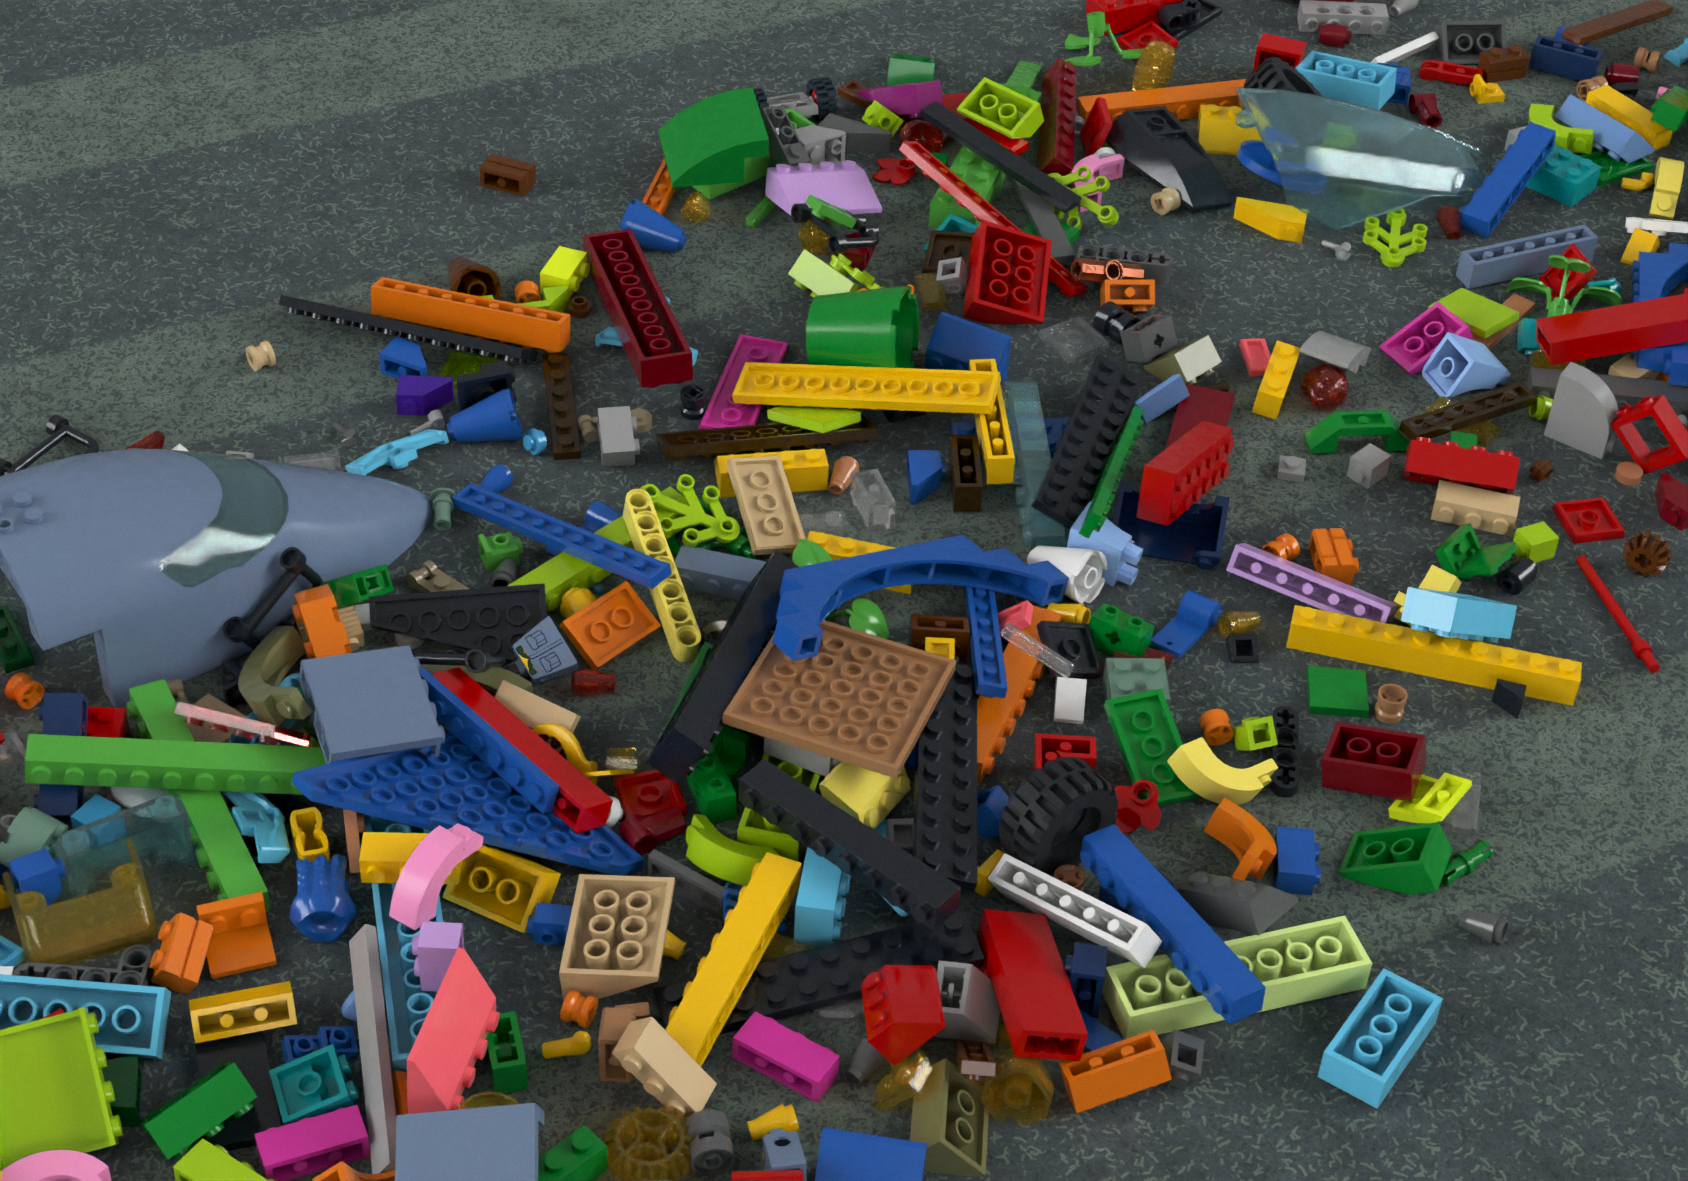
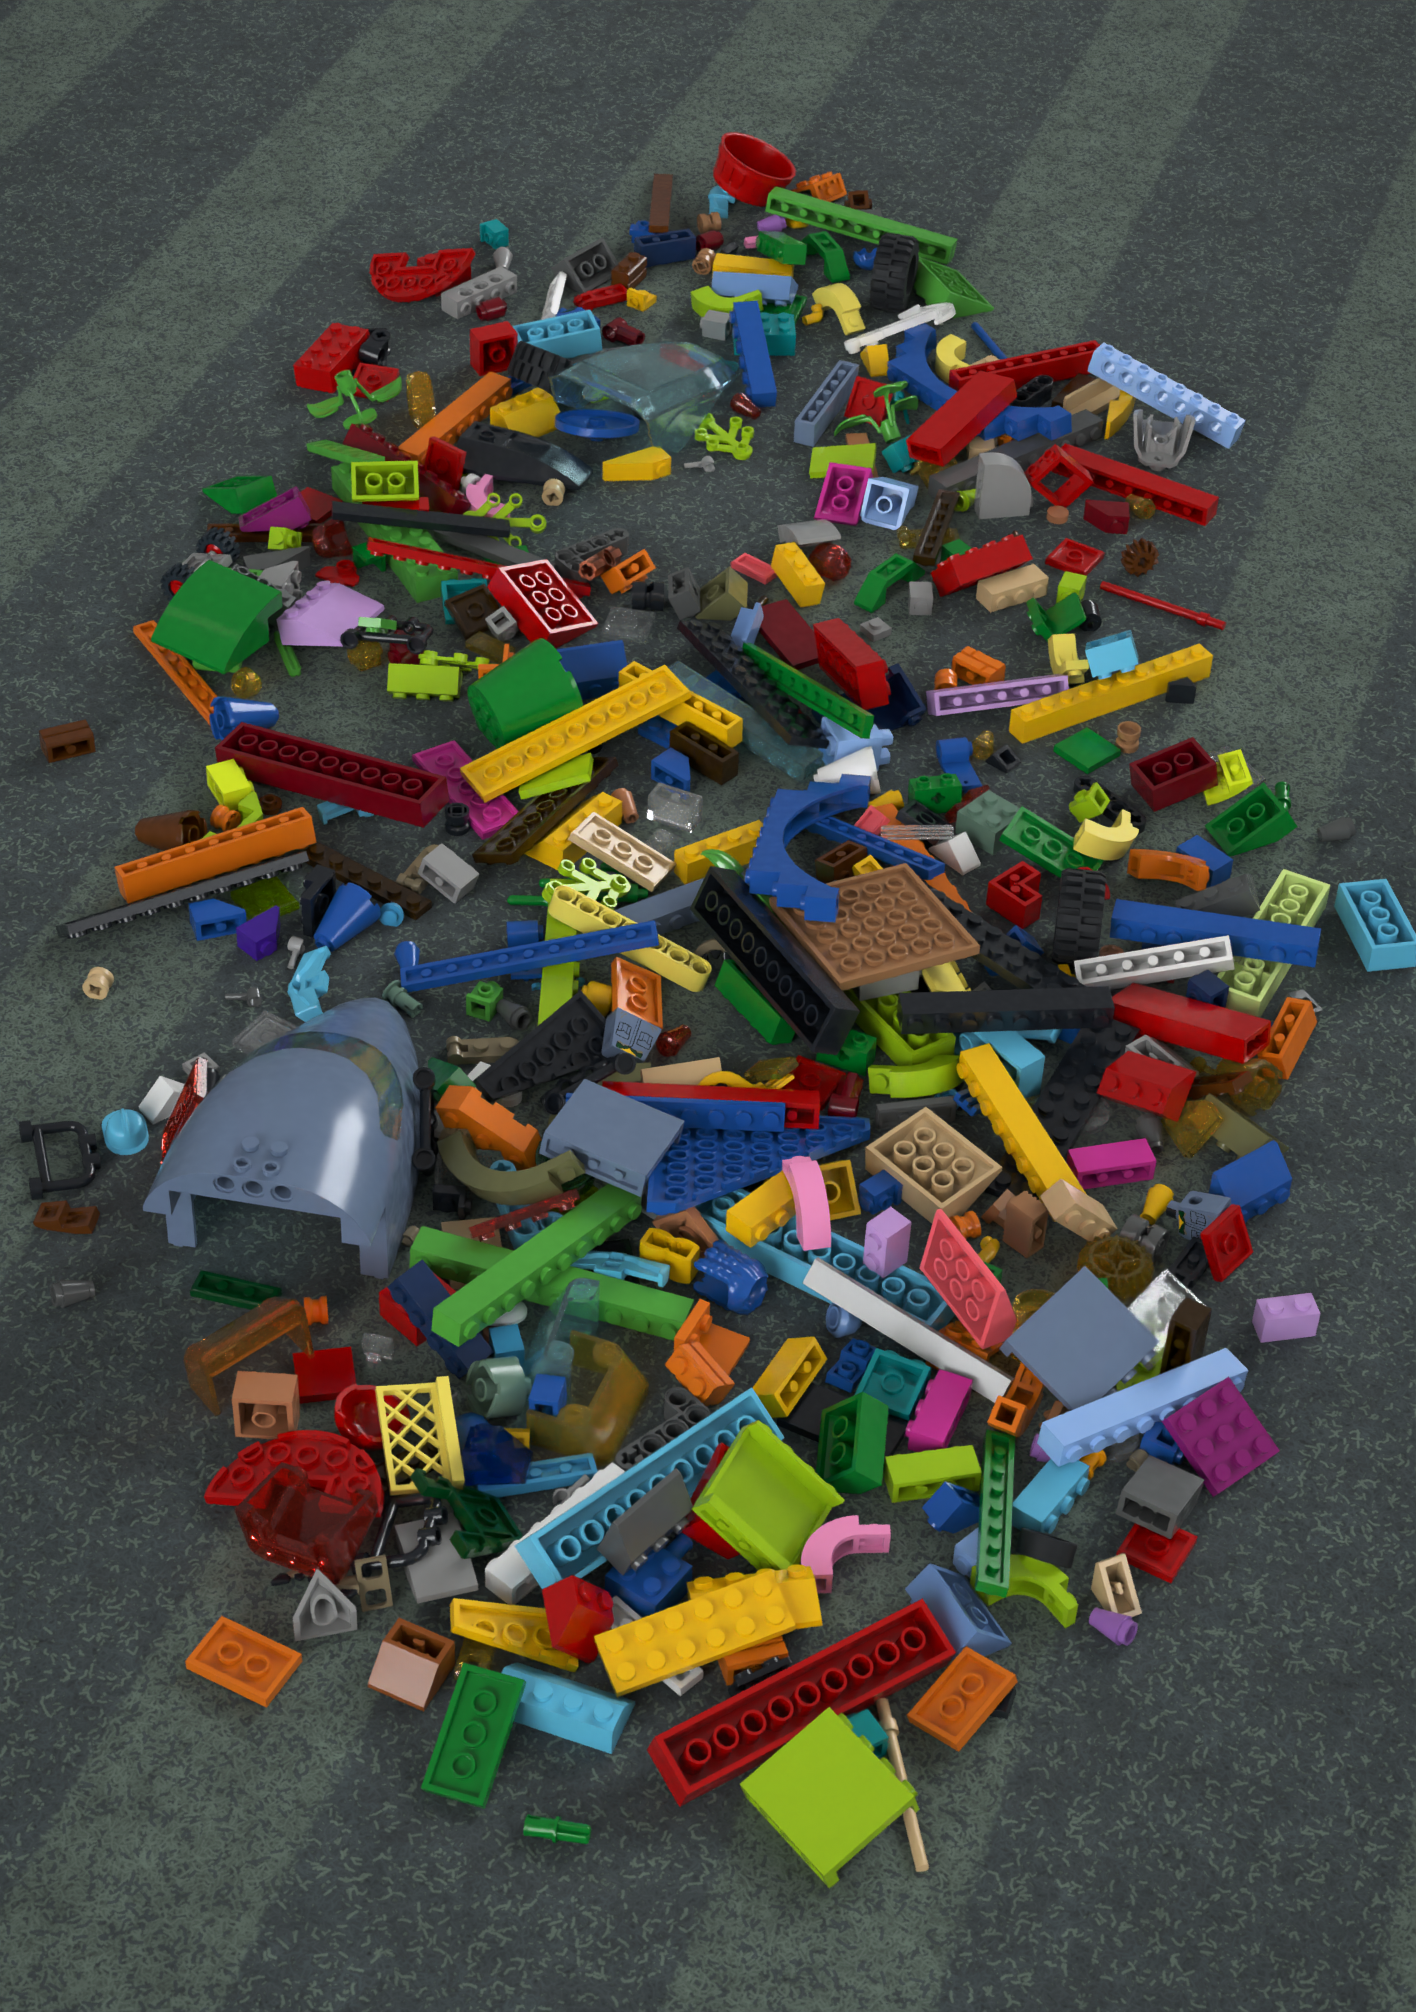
camera: 45 degrees left, 0 degrees up
orange wheel [1199,709,1234,746] -> none

